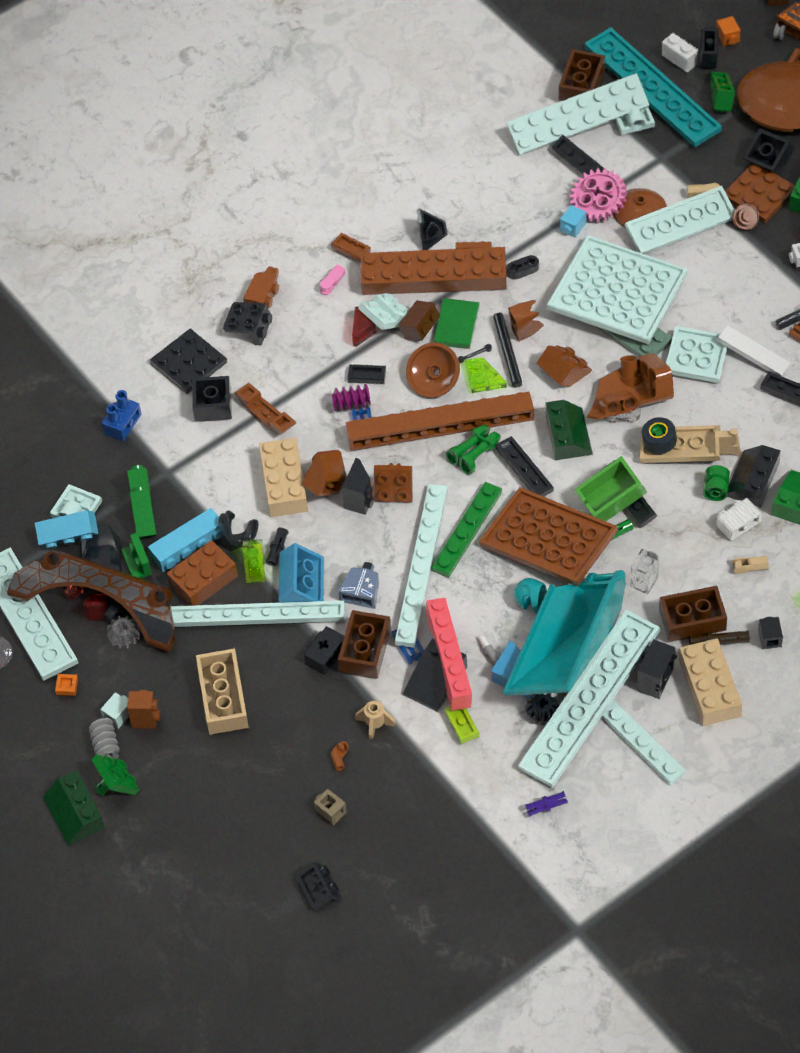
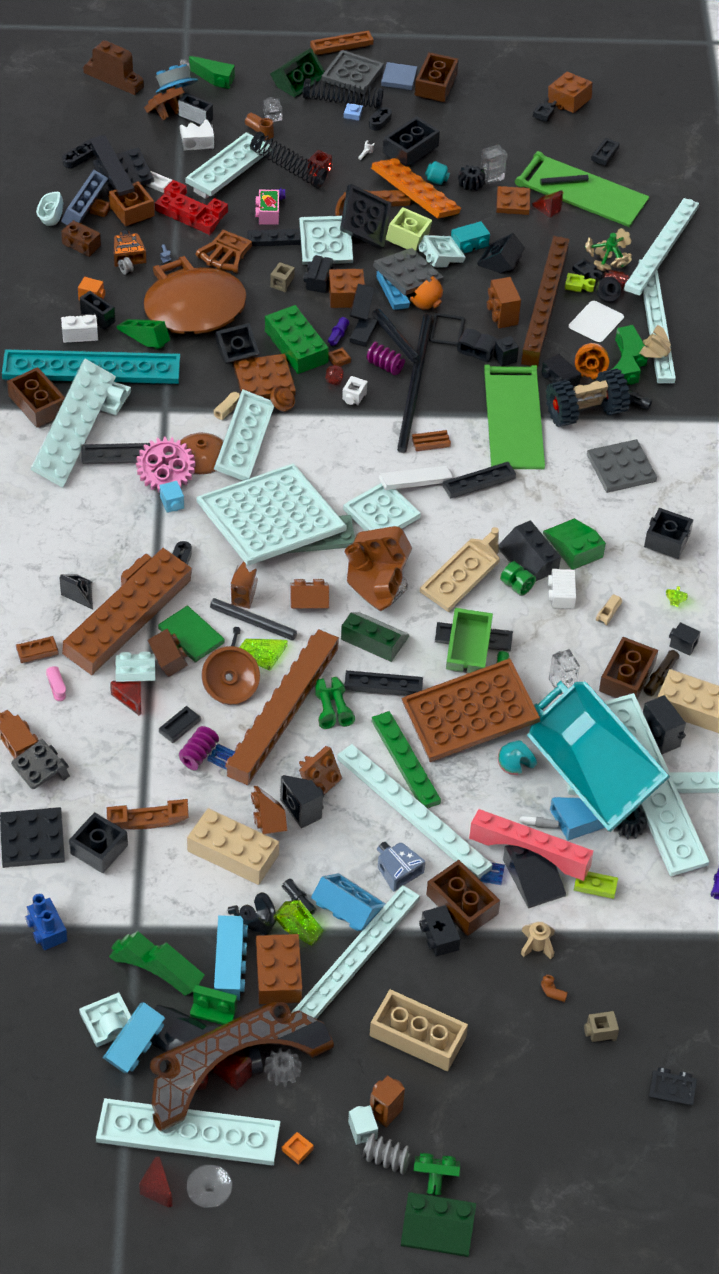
camera: 60 degrees left, 5 degrees down
black wheel [642,417,677,454] -> none

